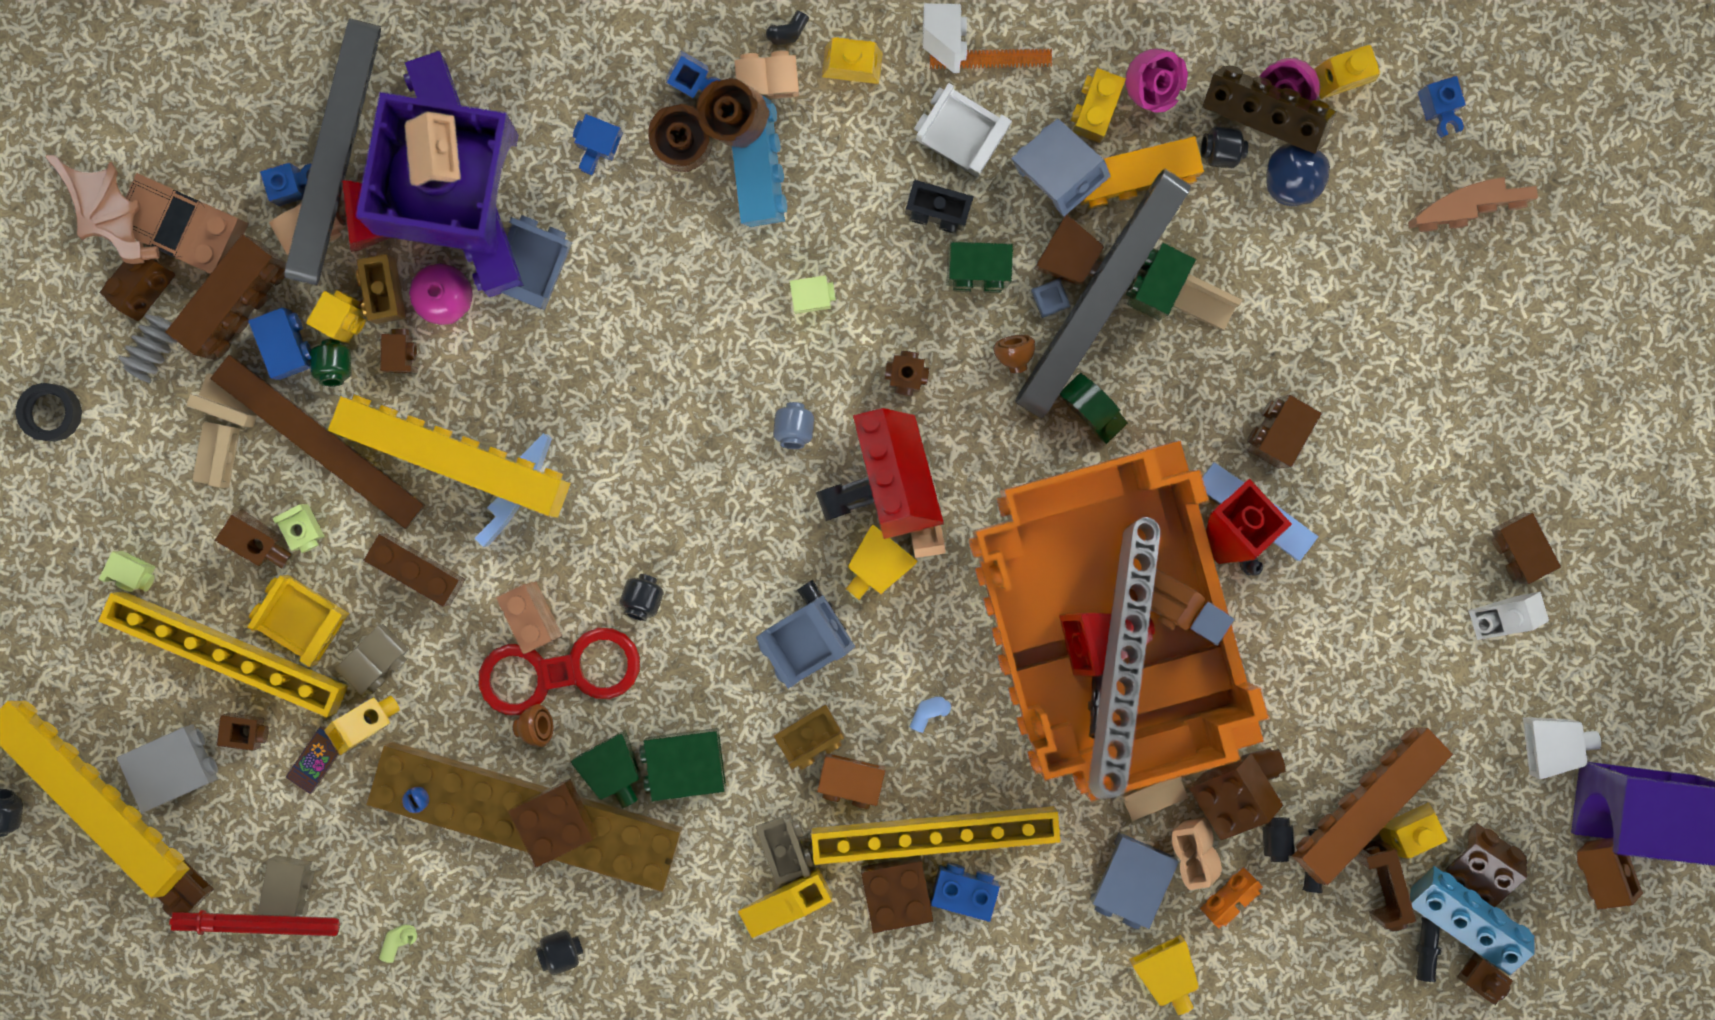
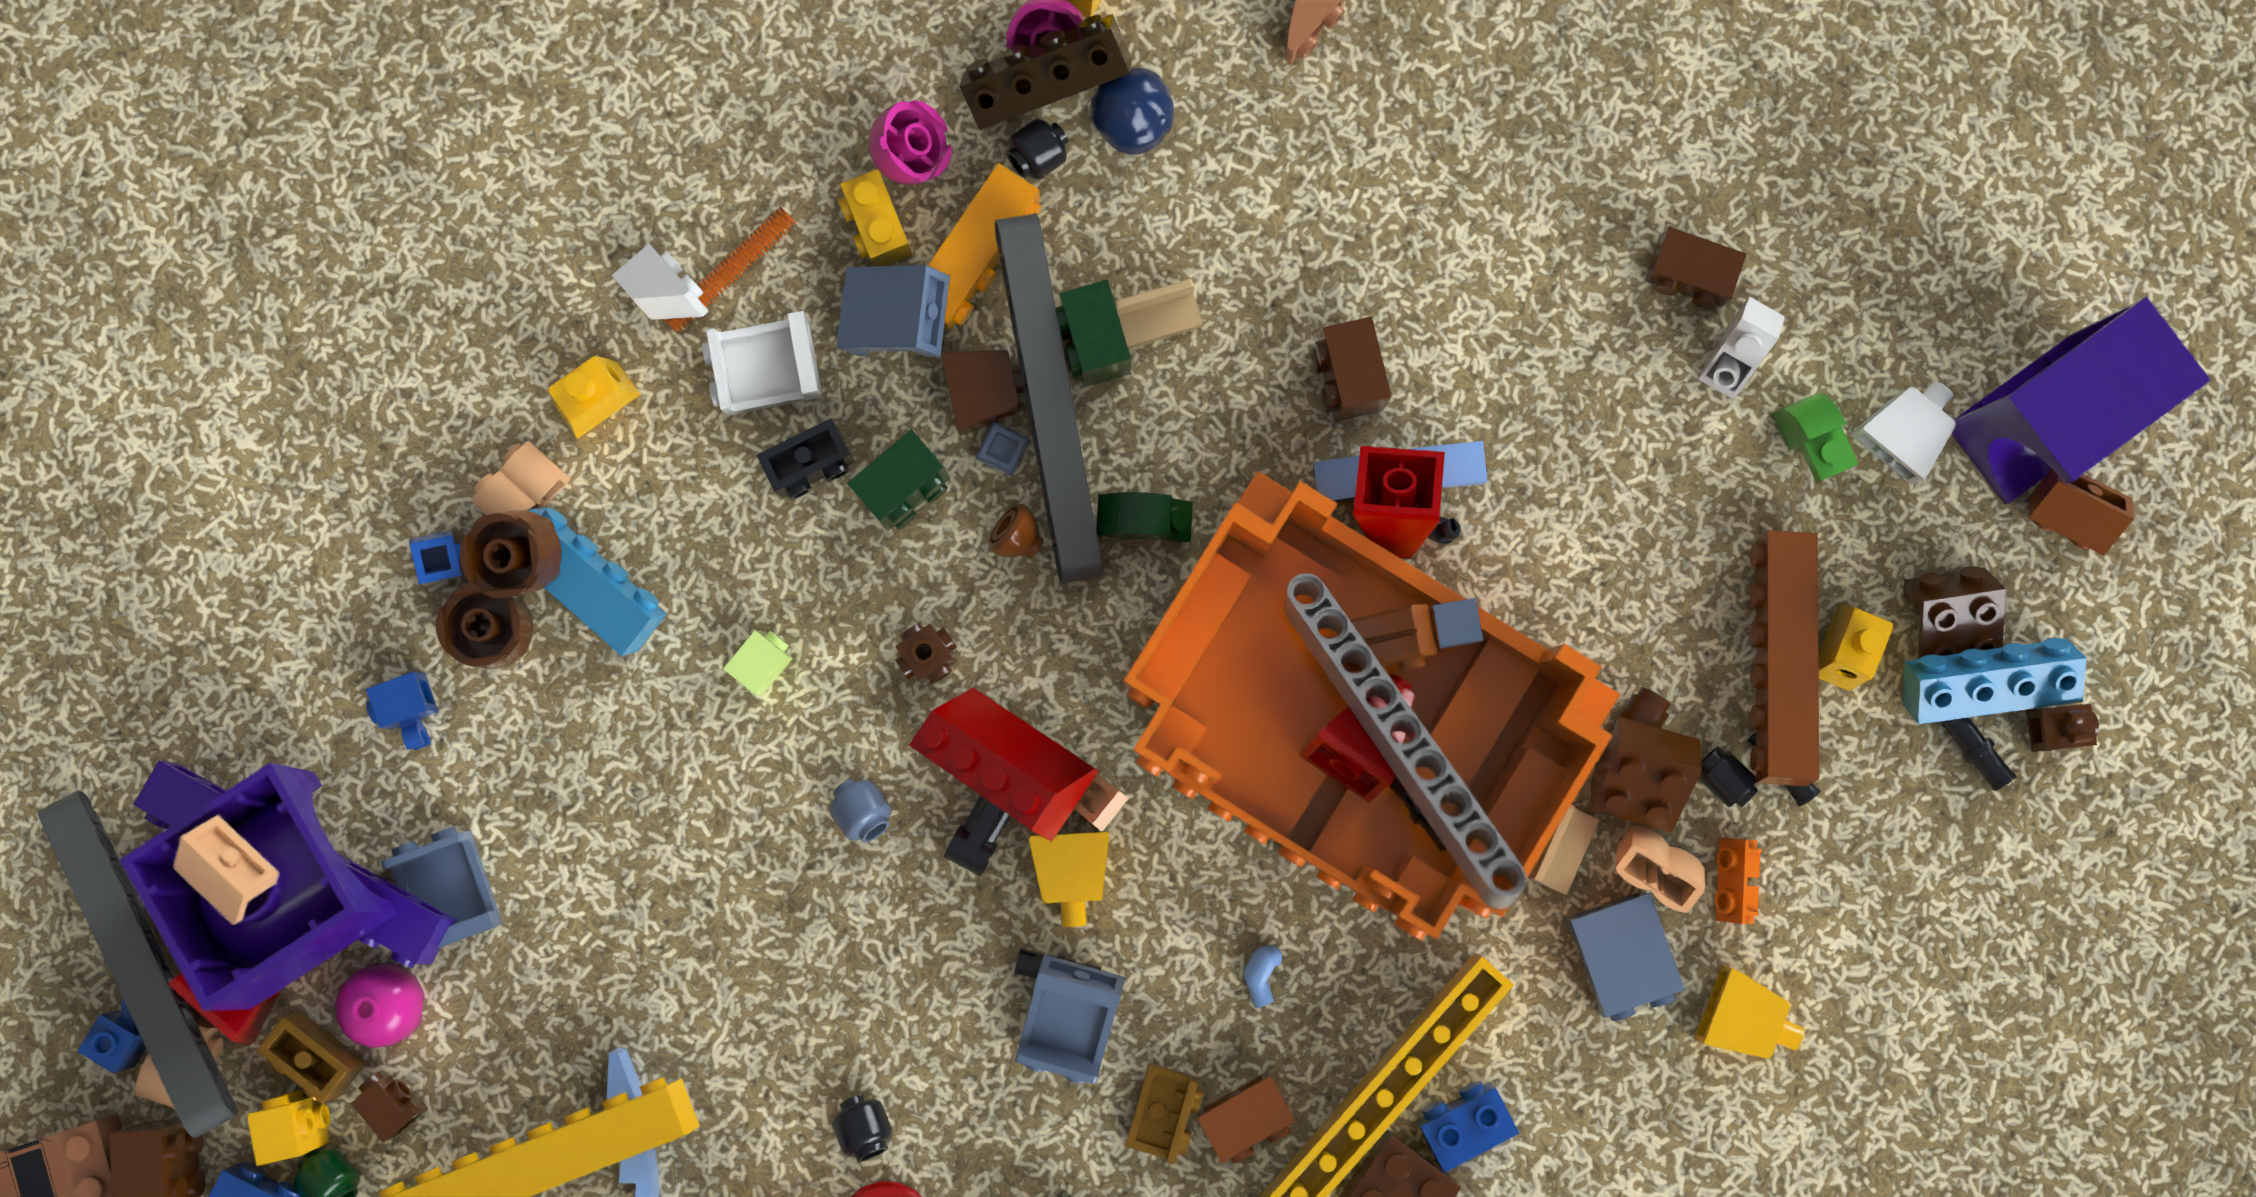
camera: 40 degrees left, 5 degrees down
black arm [766,10,809,46] -> none
reddish brown panel [1354,839,1417,932] -> none
none -> bright green brick [1773,393,1859,483]

